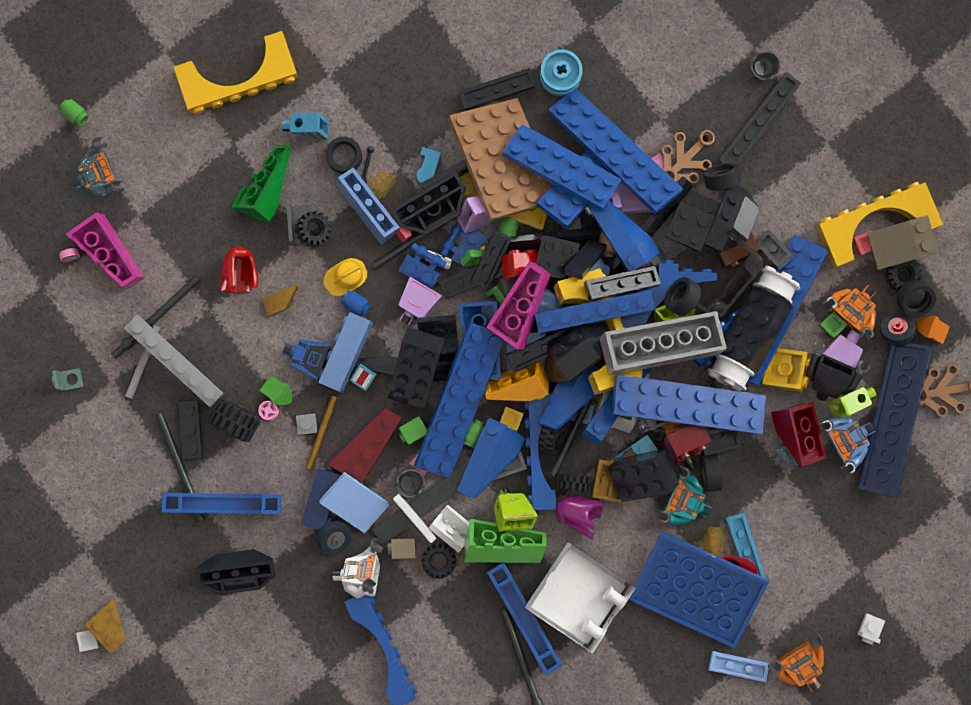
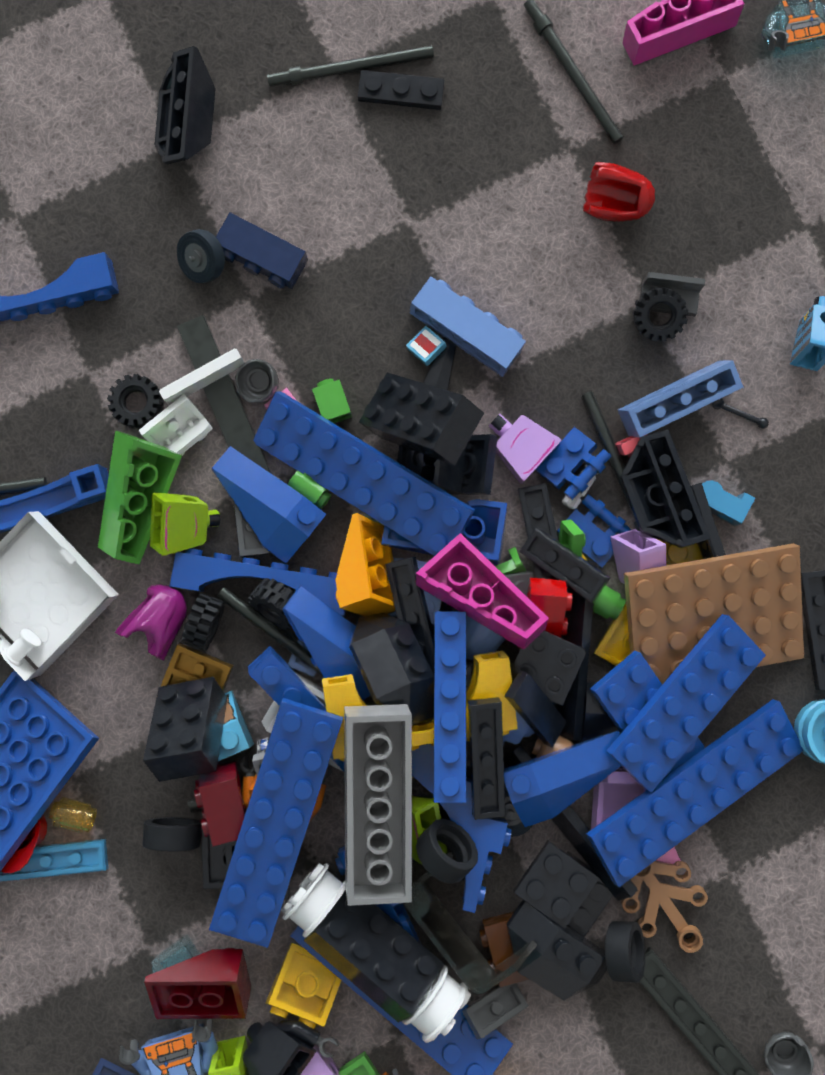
camera: 105 degrees right, 0 degrees up
light grey arch [124,314,224,408] -> none
light grey bar [125,325,161,399] -> none
blue arch [162,493,281,514] -> none
black tyre [207,398,261,442] -> none
green wedge [231,145,291,221] -> none
bright pink wheel [258,401,279,421] -> none
bright green tile [260,376,292,405] -> none
pearl gold slope [262,285,299,316] -> none
torso [283,339,331,380] -> none
light grey plate [296,414,318,435] -> none
pearl gold bar [305,395,338,470] -> none
light blue tile [319,472,389,533] -> none
yellow piece [324,258,367,296] -> none
black tyre [326,136,362,174] -> none
dark red wedge [328,408,402,484] -> none
torso [333,538,383,598] -> none
blue brick [341,290,371,316] -> none
clear yellow brick [368,168,398,200] -> none
dark tan brick [388,538,416,559] -> none
yellow plate [500,407,524,432] -> none
torso [656,466,712,525] -> none

